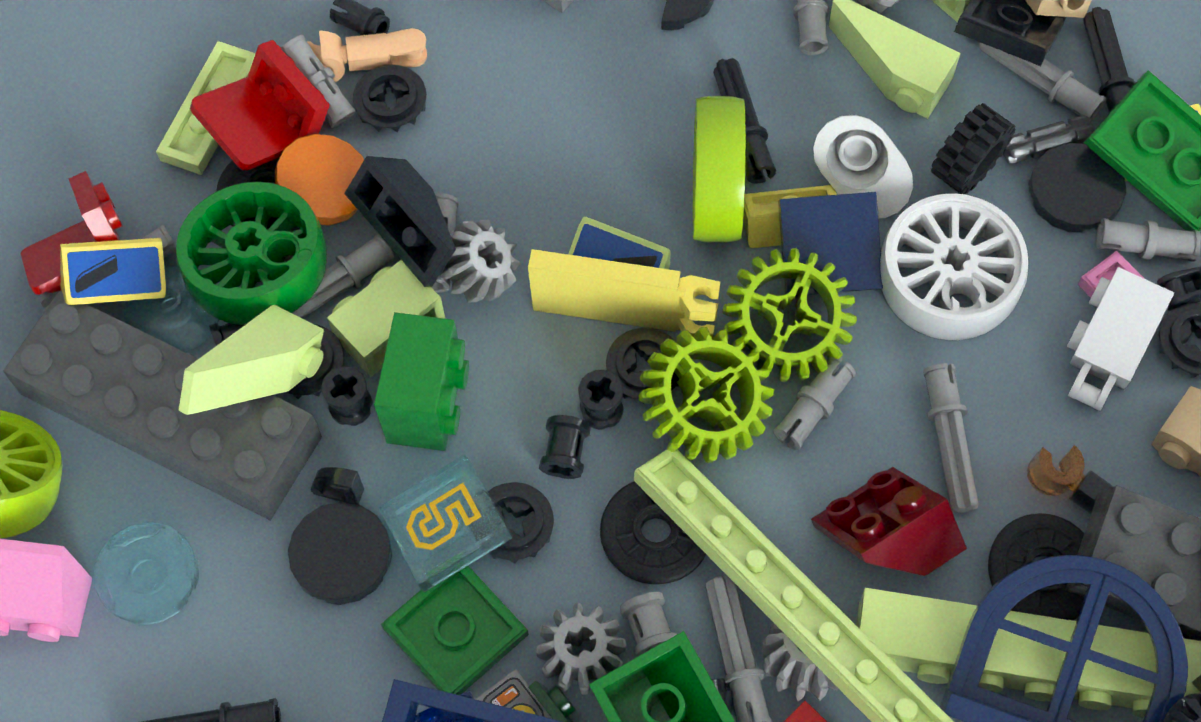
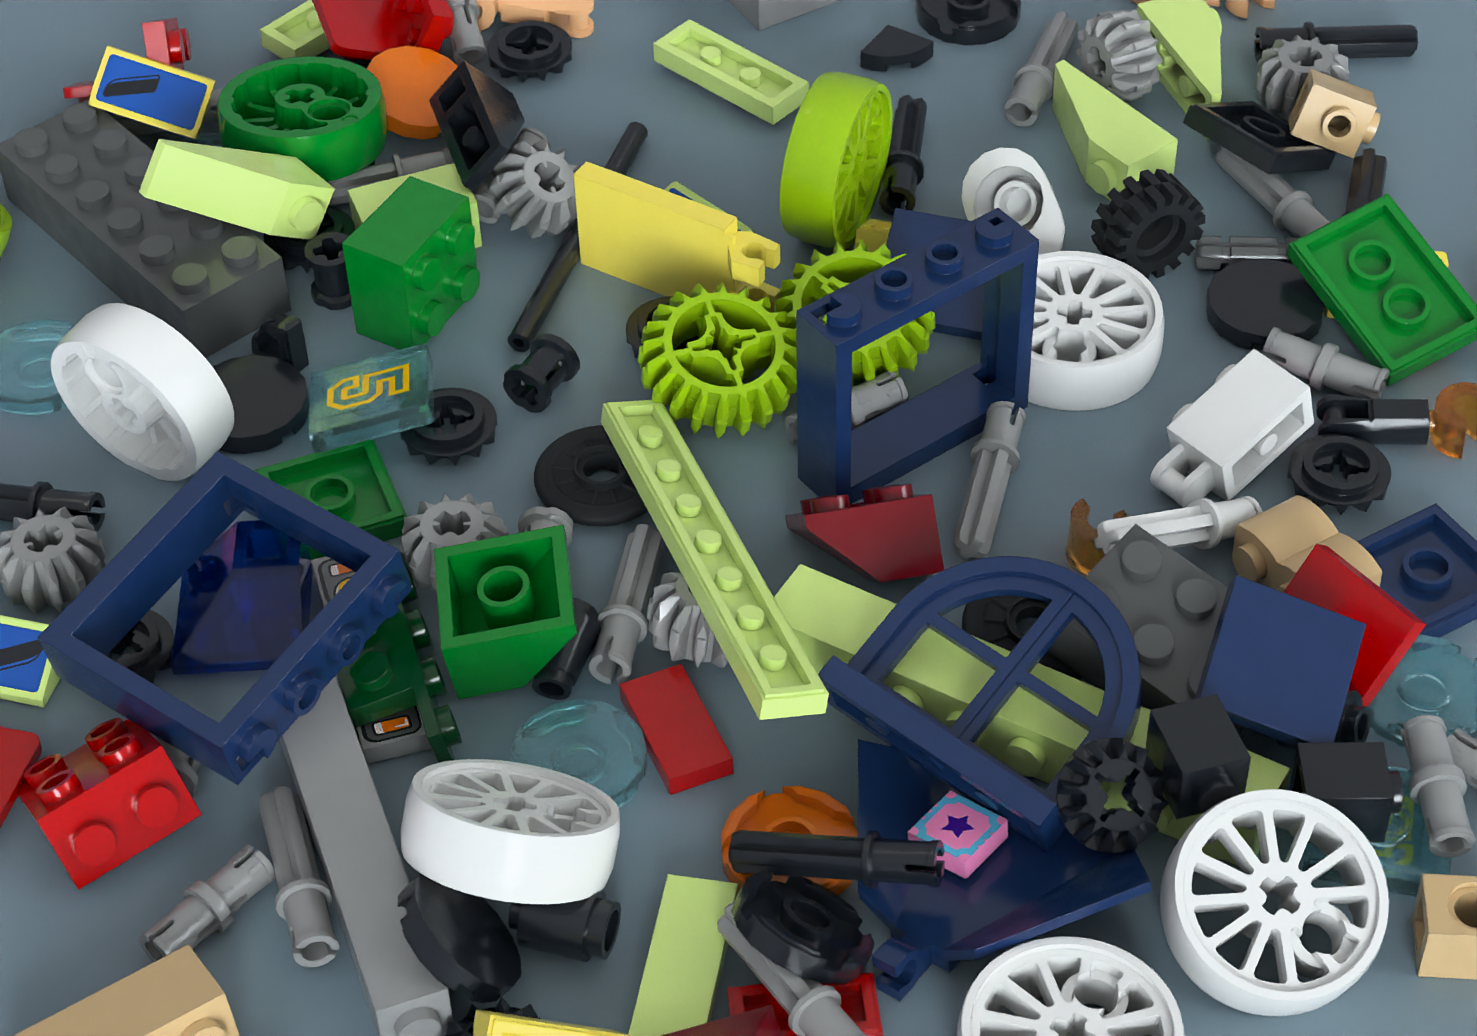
camera: 20 degrees right, 20 degrees down
black bush [578,369,624,430] -> none
none -> white piece [51,303,234,481]
none -> black piece [508,122,648,352]
none -> yellowish green plate [653,19,809,125]
none -> dark blue window [796,208,1039,504]
none -> white axle [1094,496,1262,555]

